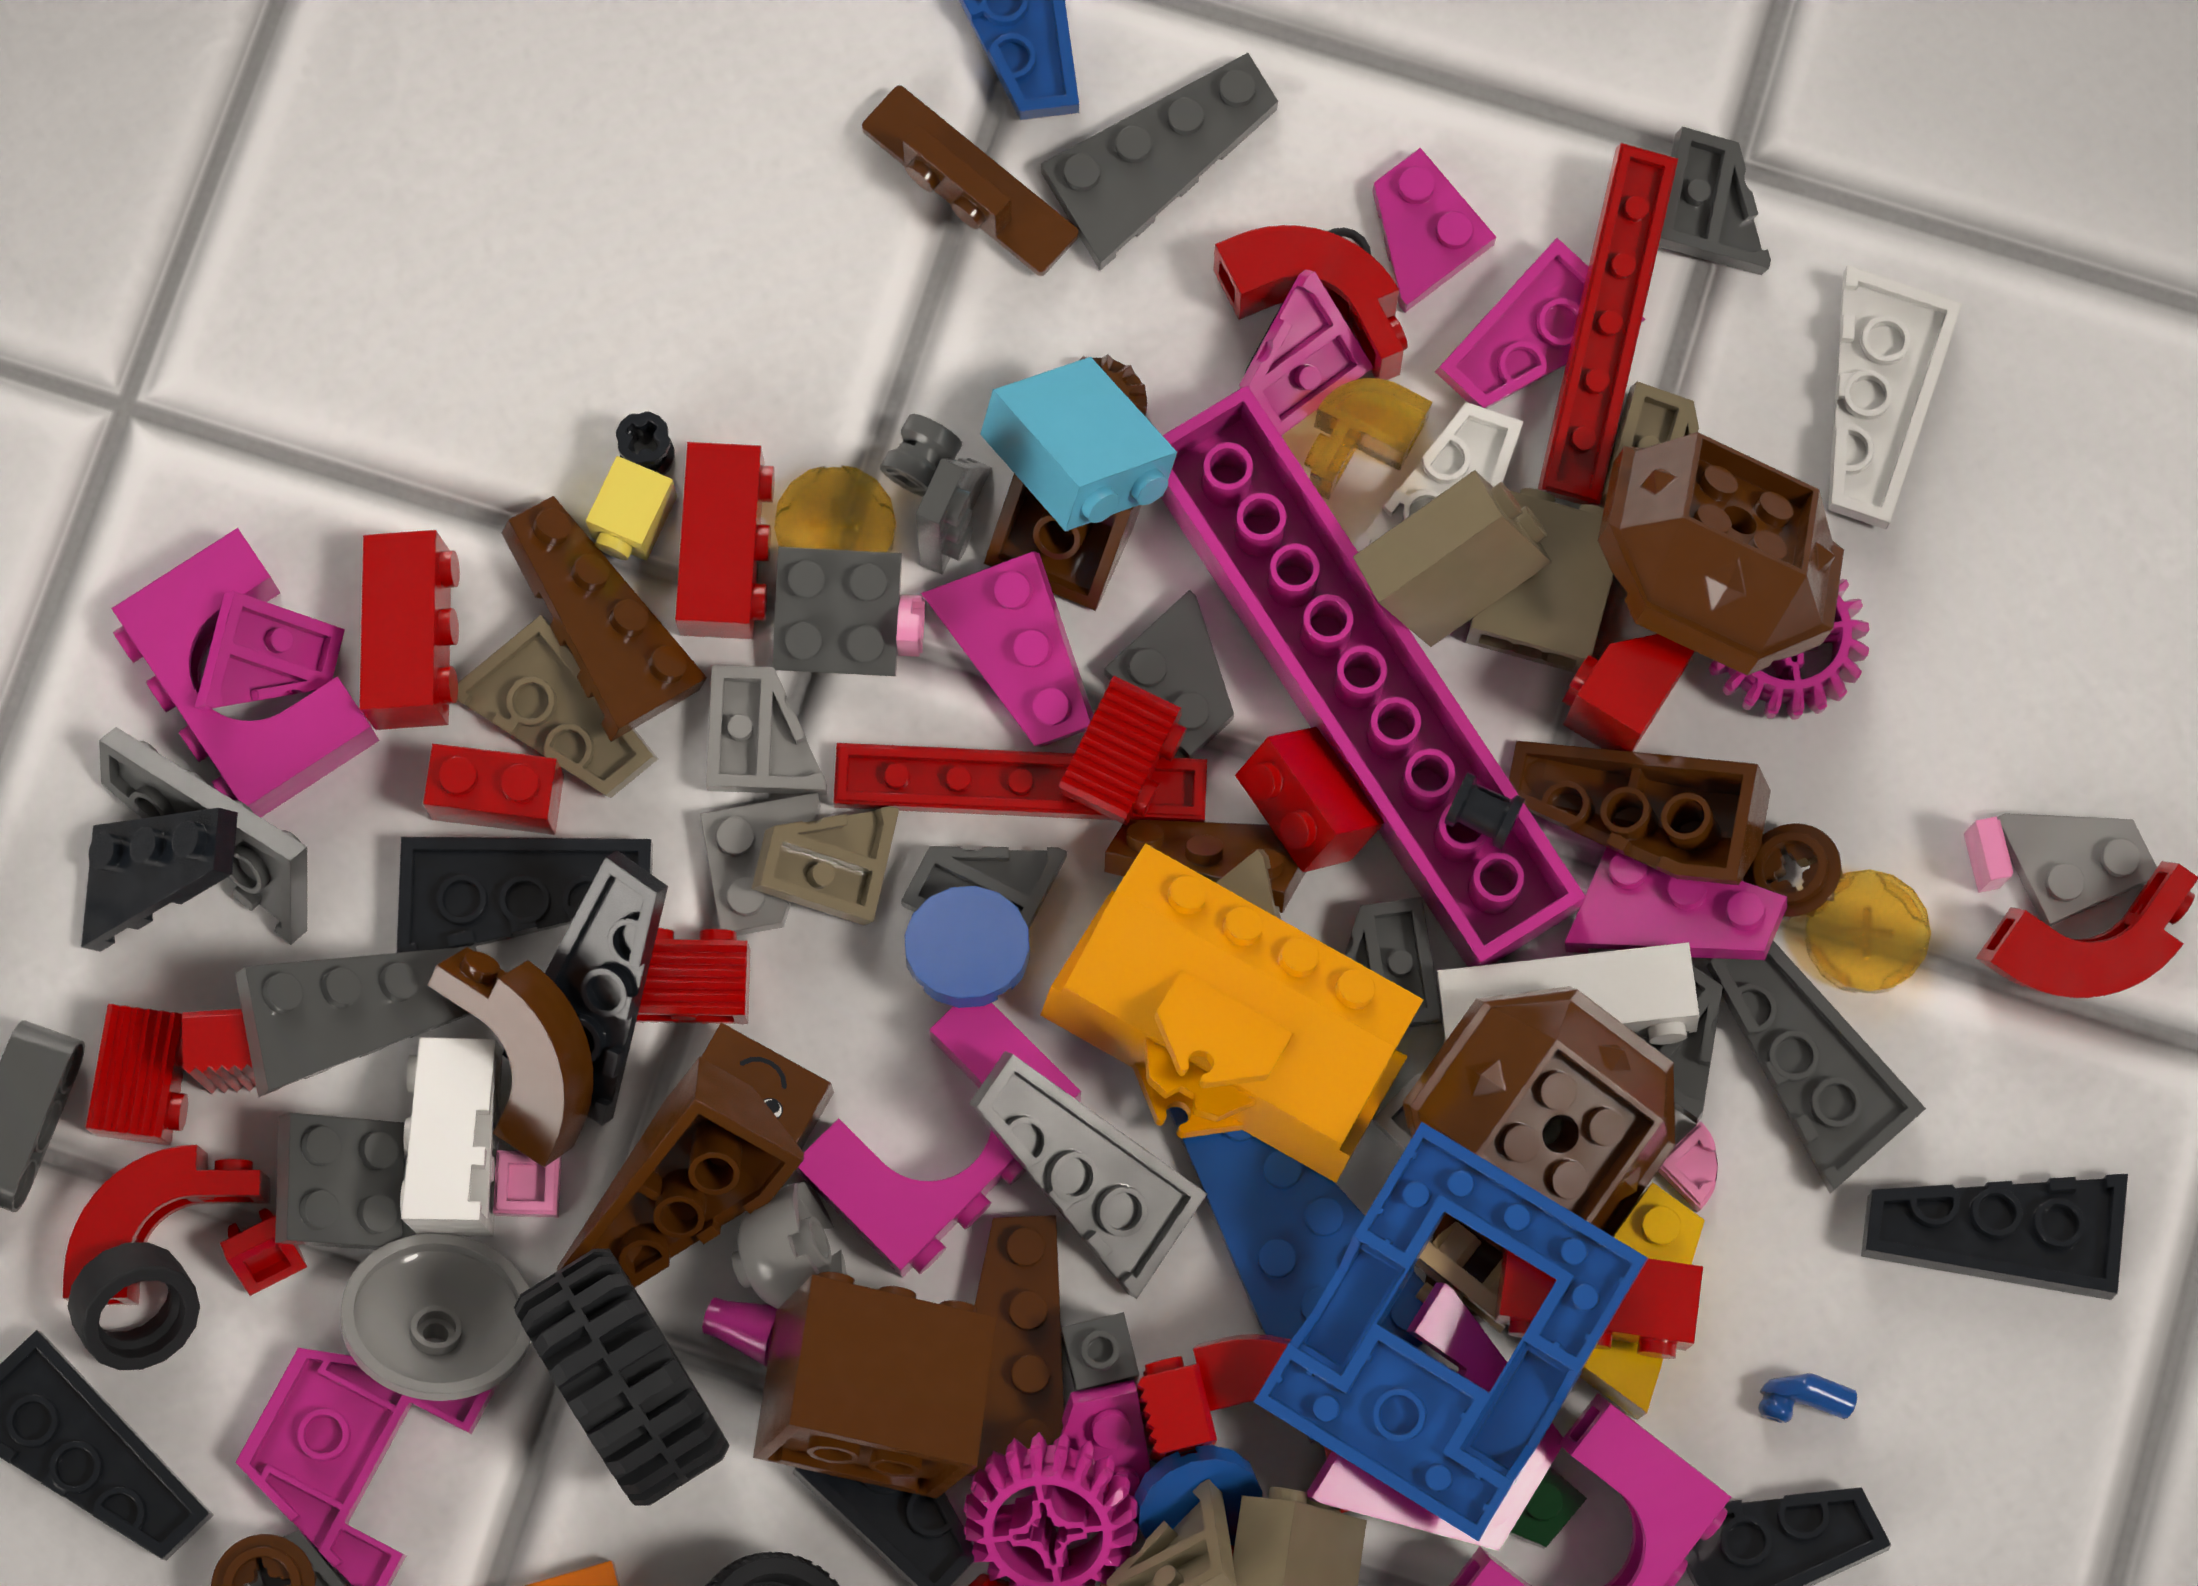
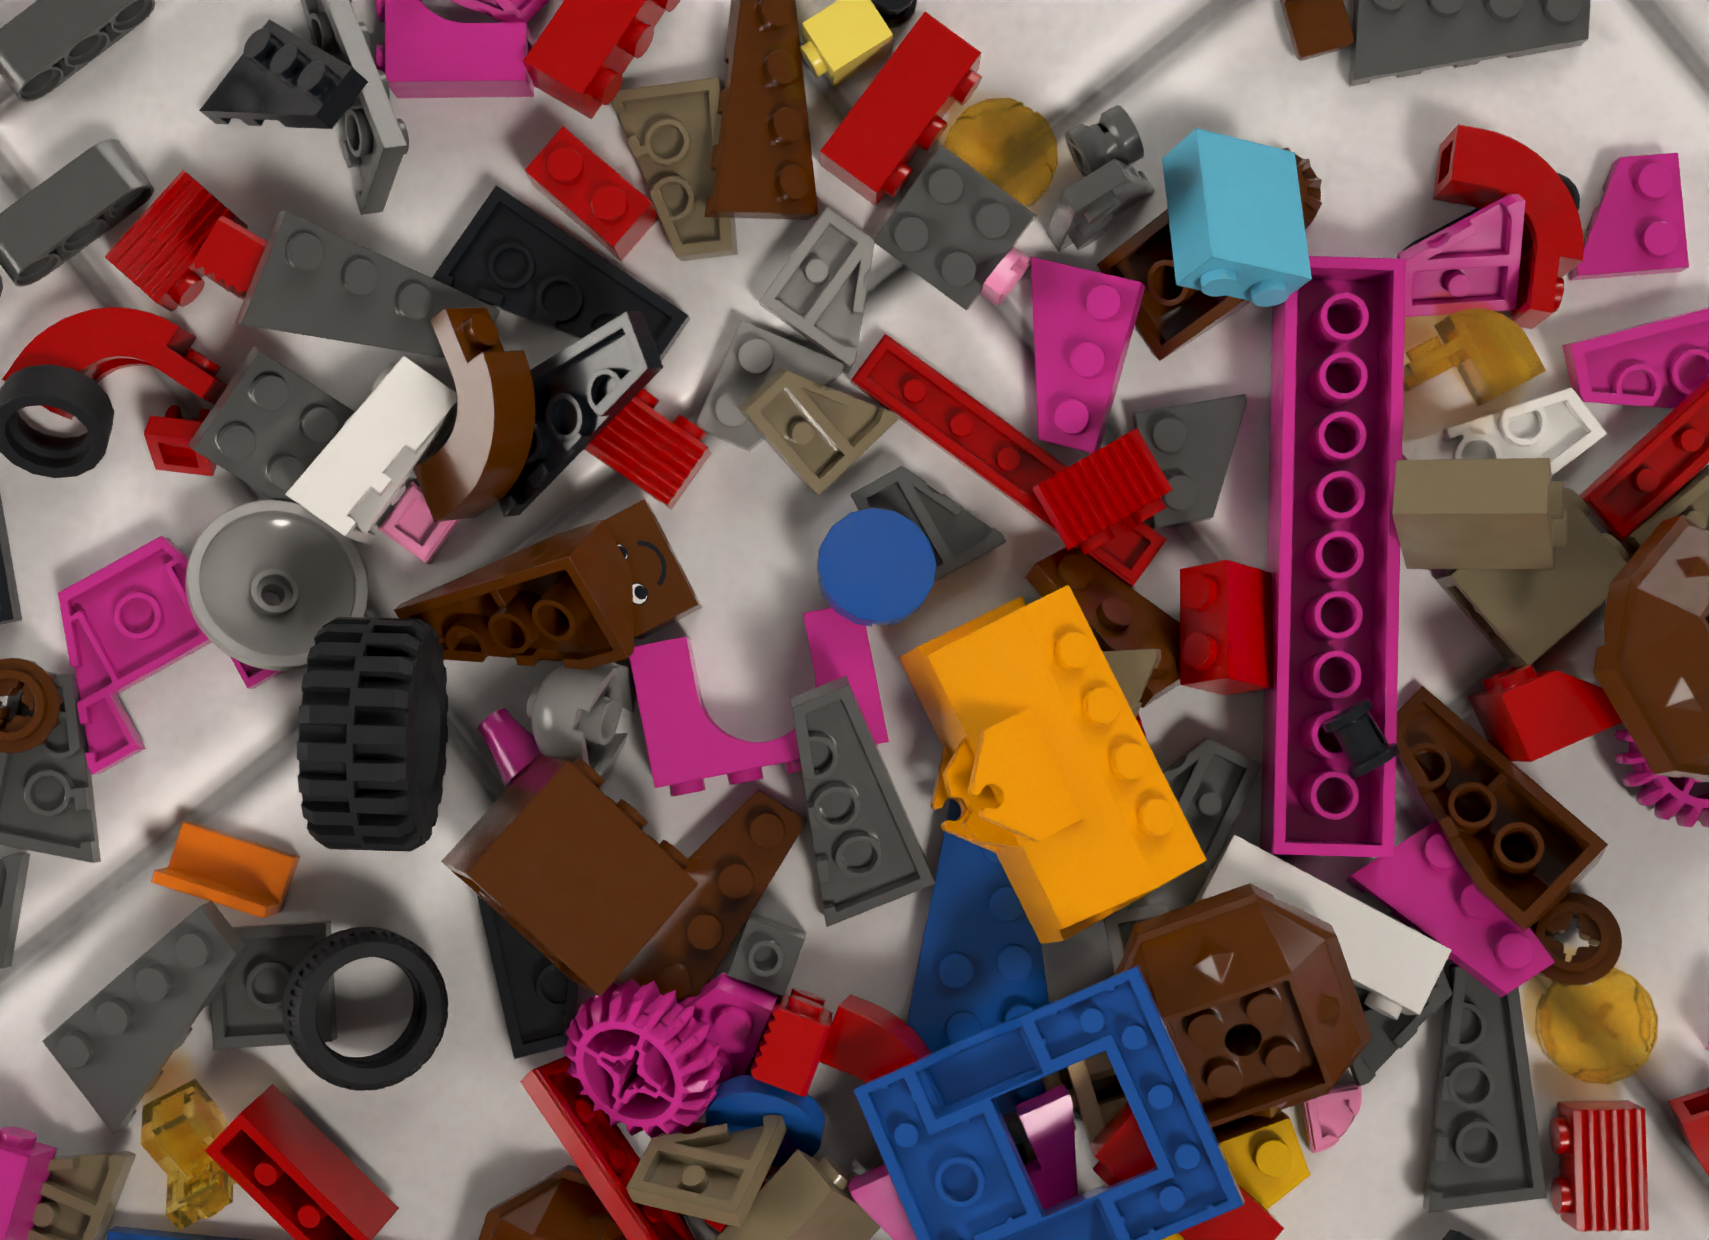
camera: 40 degrees right, 10 degrees up
none -> red brick [1549,1100,1649,1232]

